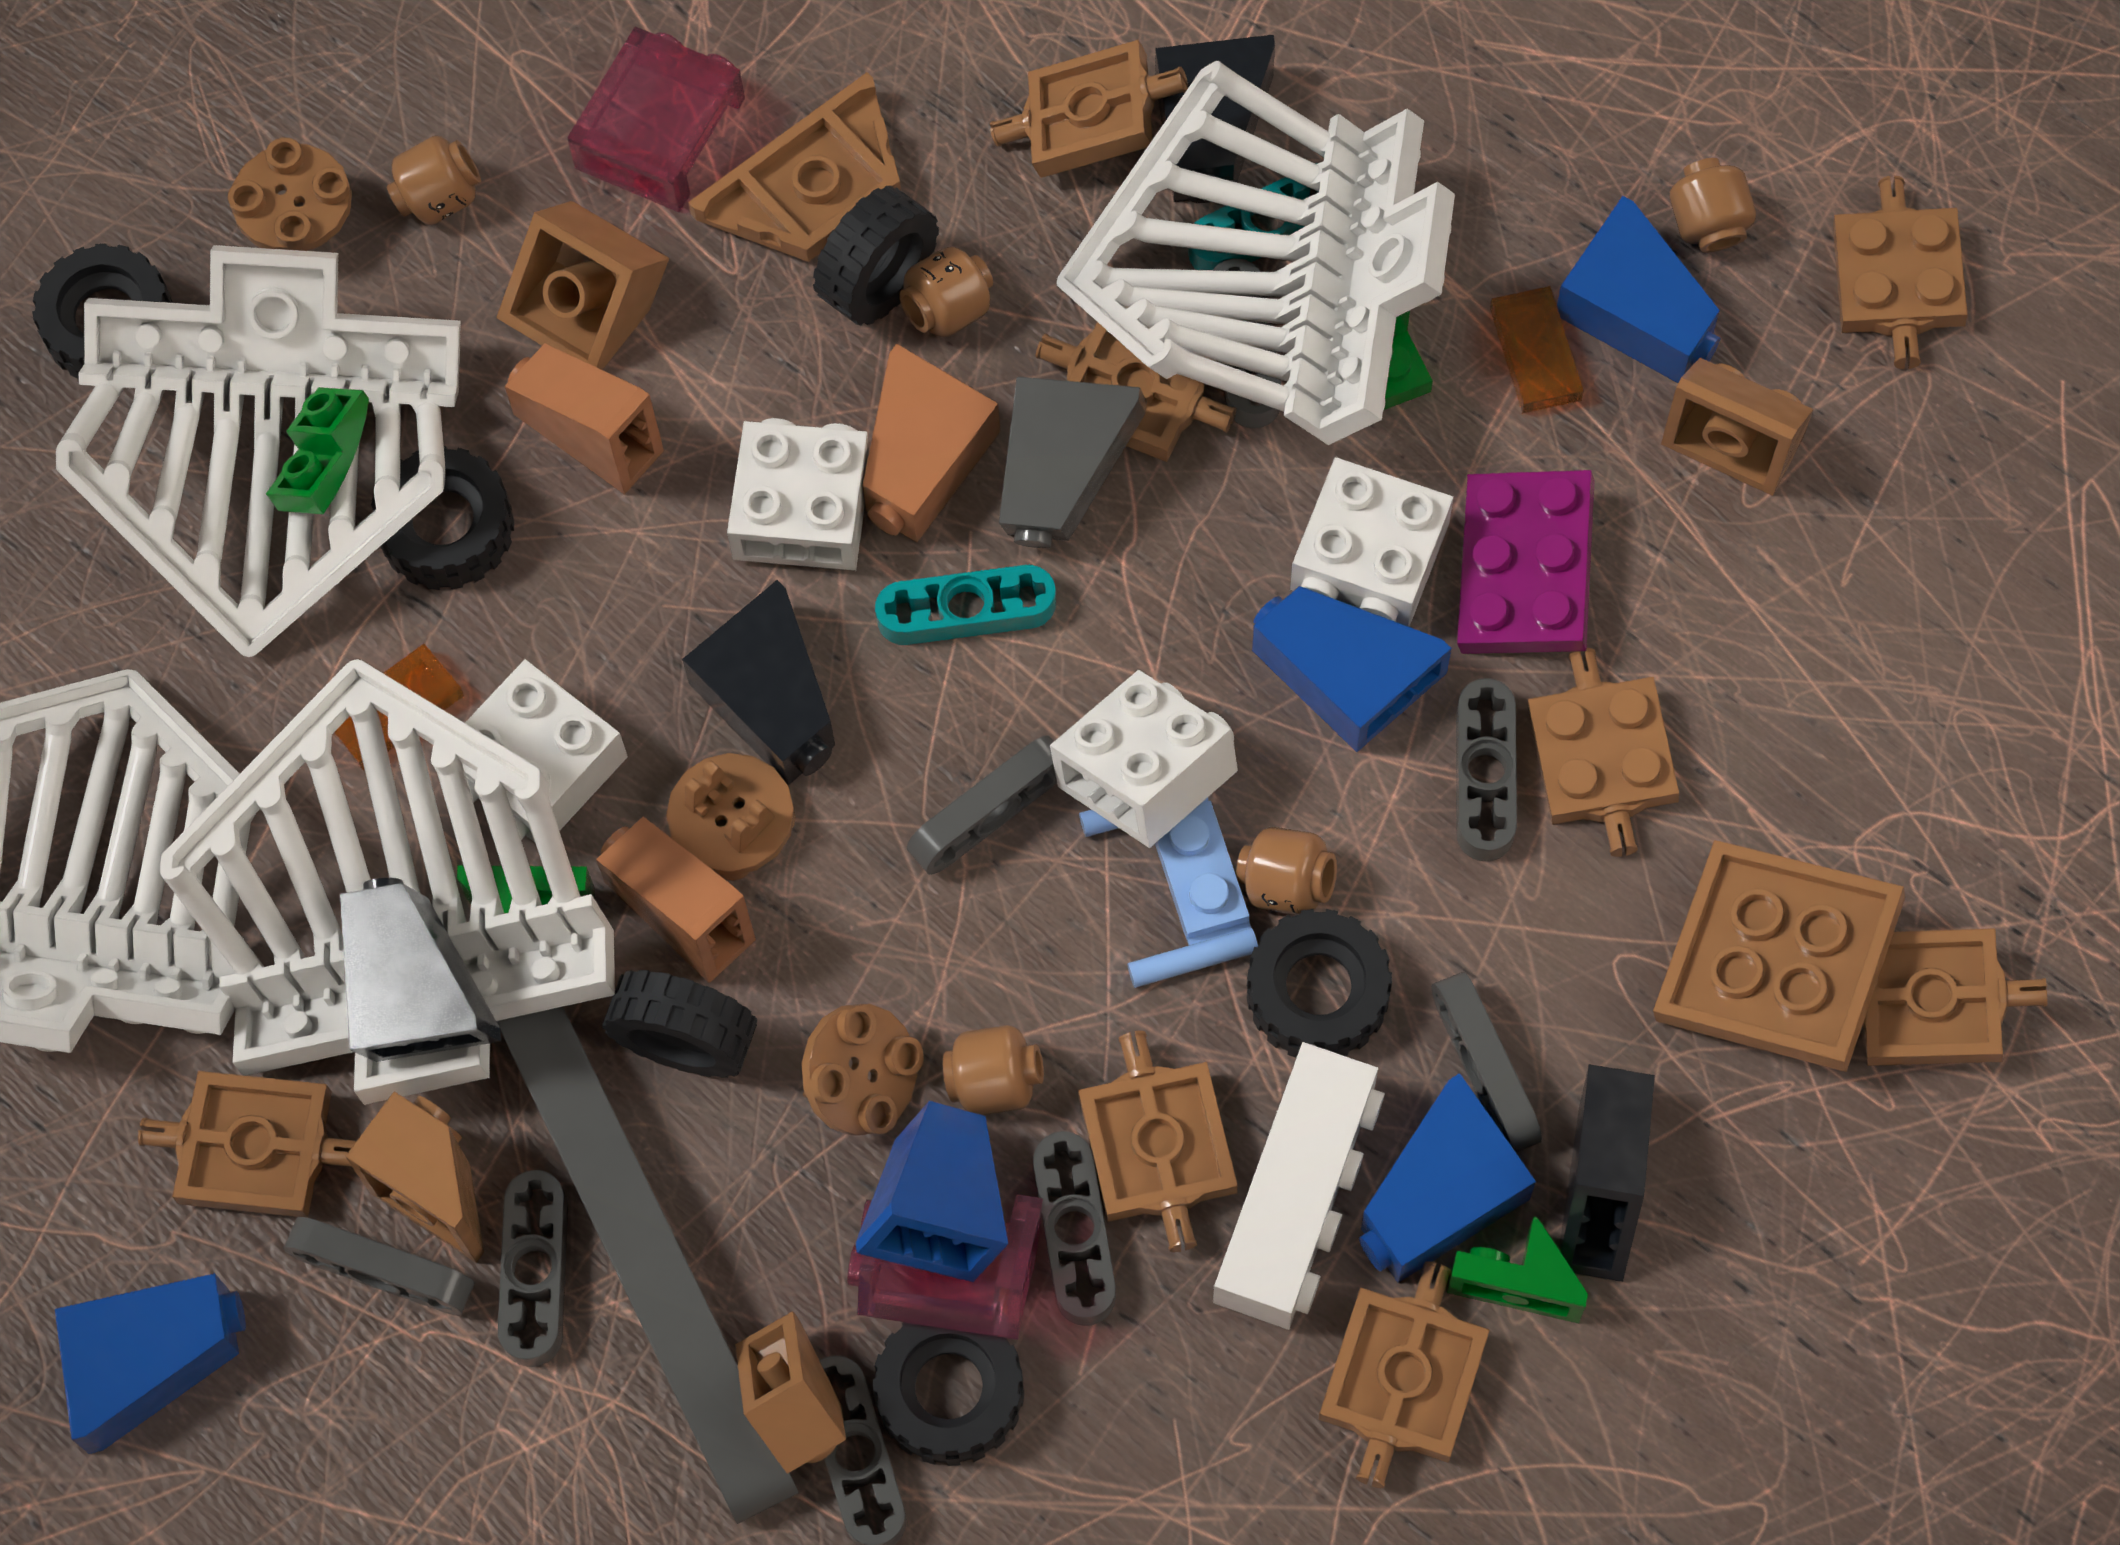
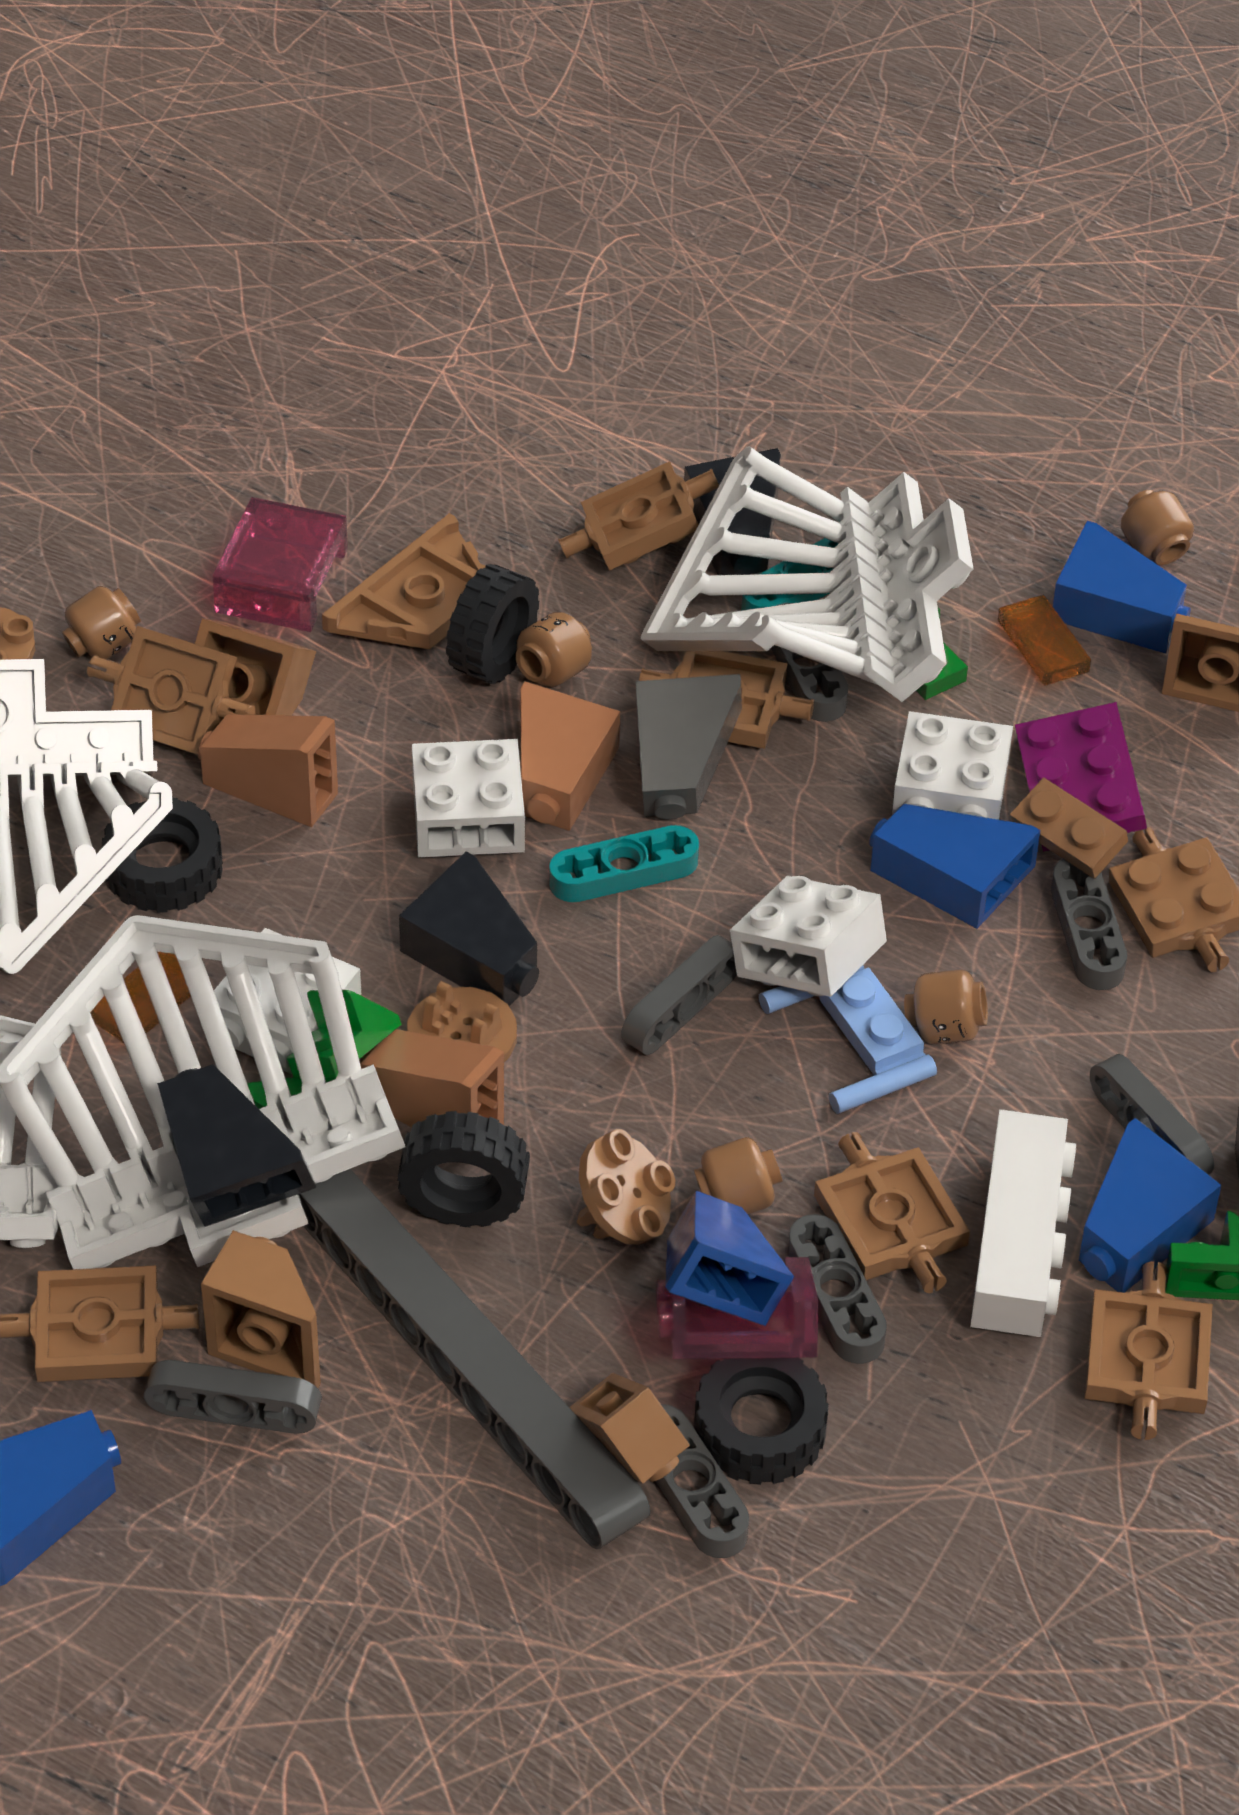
camera: 15 degrees left, 20 degrees down
green slope [266,387,369,515] -> none
dark grey beam [498,1170,568,1367] -> none
black tyre [1247,909,1392,1058] -> none
none -> medium nougat plate [87,626,255,754]
none -> green slope [286,990,402,1078]
none -> medium nougat plate [1010,777,1128,879]

